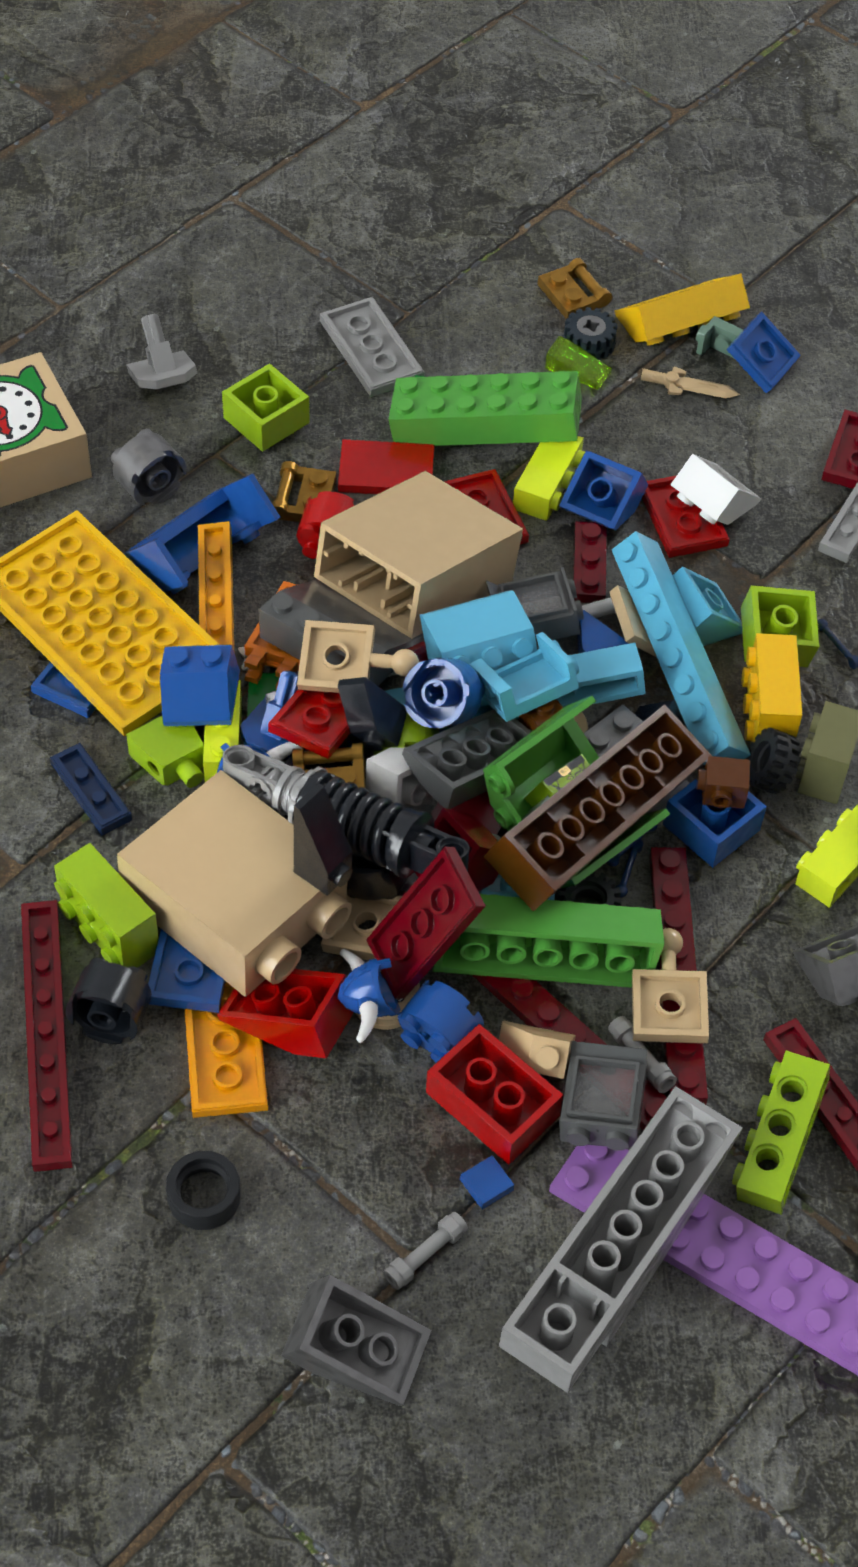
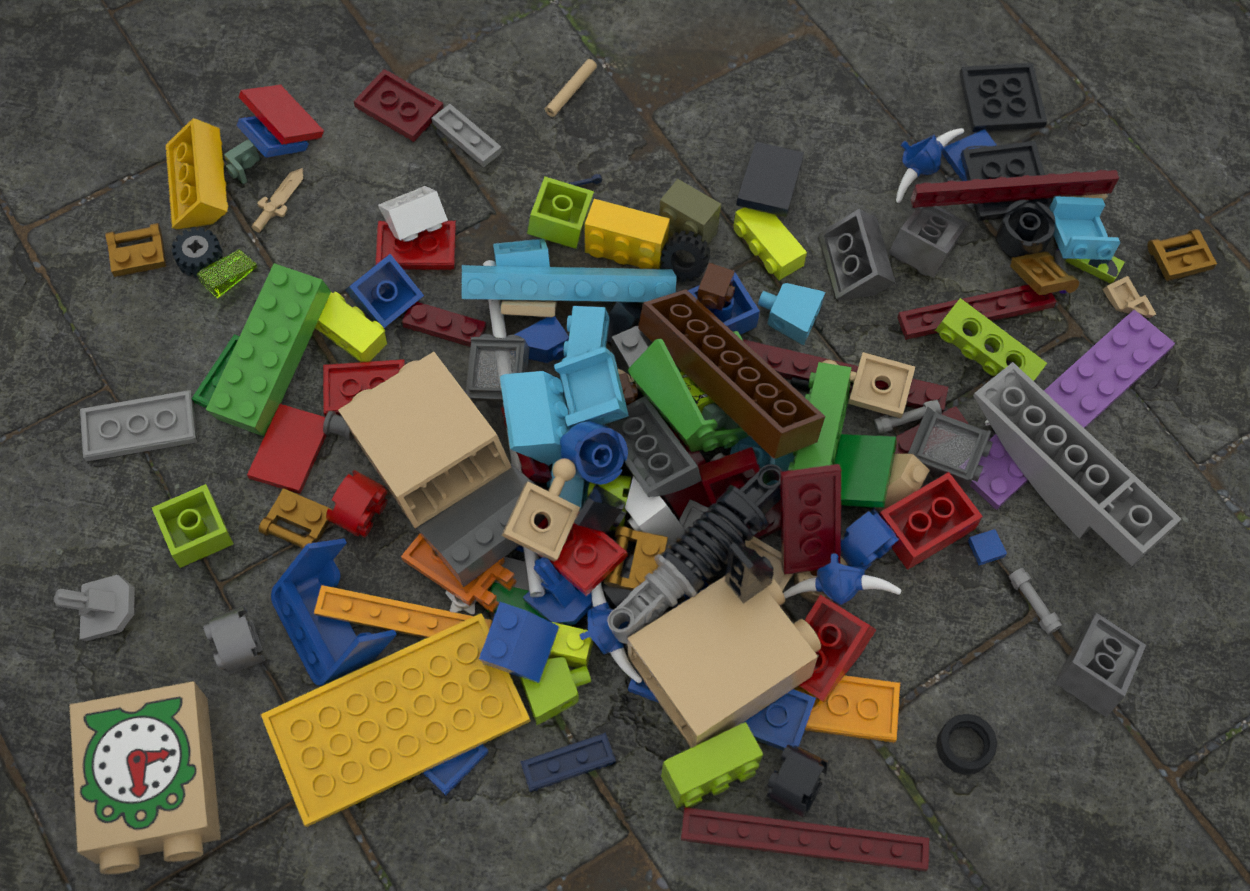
camera: 75 degrees left, 10 degrees up
none -> red tile [239,85,324,145]
none -> medium azure torso [758,283,825,345]
none -> green tile [834,434,897,508]

